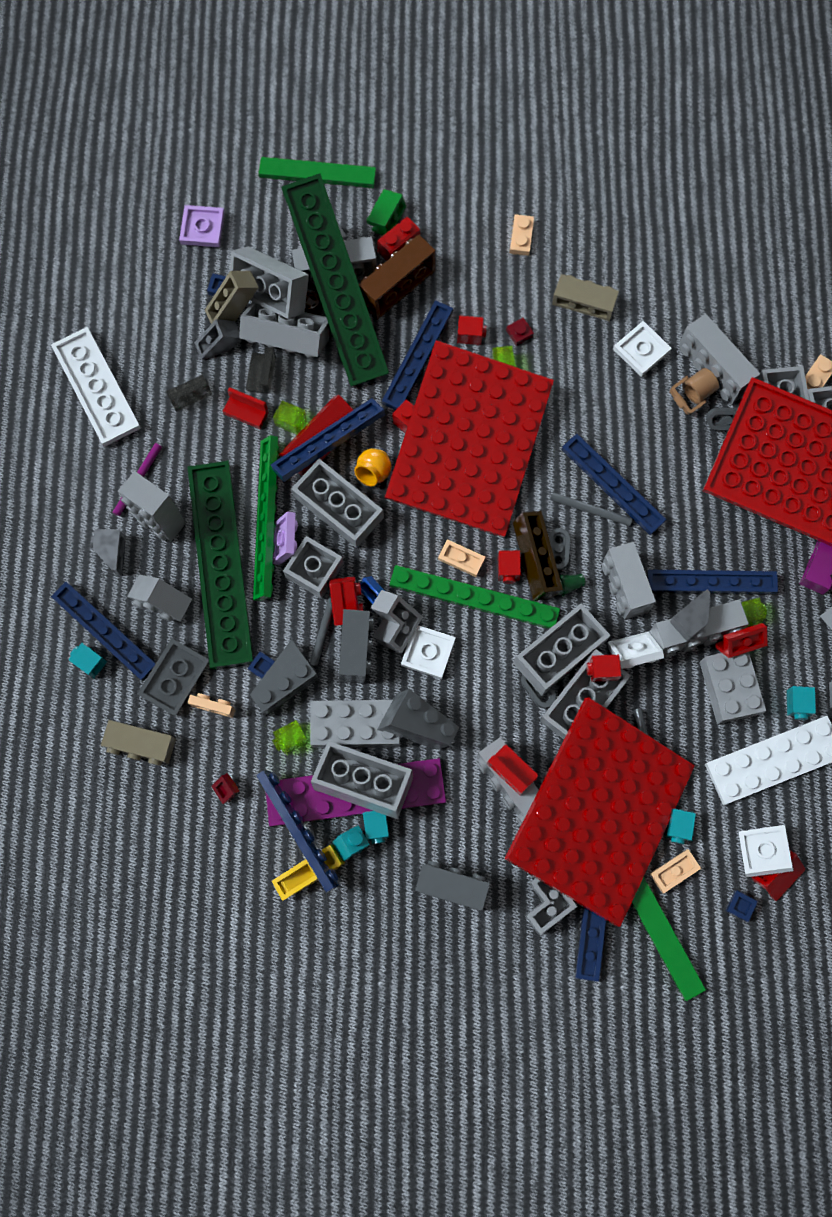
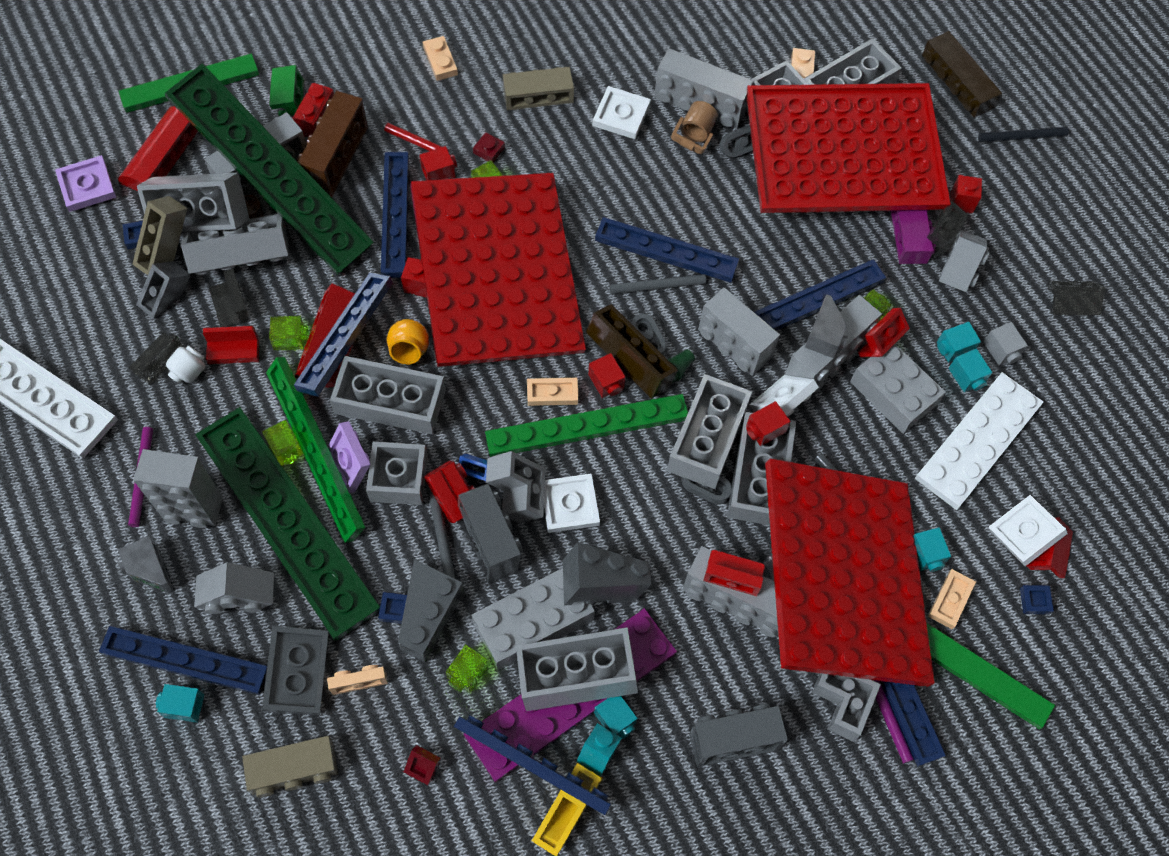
camera: 35 degrees left, 10 degrees down
none -> red brick [118,106,198,191]
none -> white head [166,345,205,384]
none -> clear neon green brick [262,420,303,466]
none -> red bar [384,123,449,152]
none -> magenta bar [872,680,914,764]
none -> teal brick [936,322,981,363]

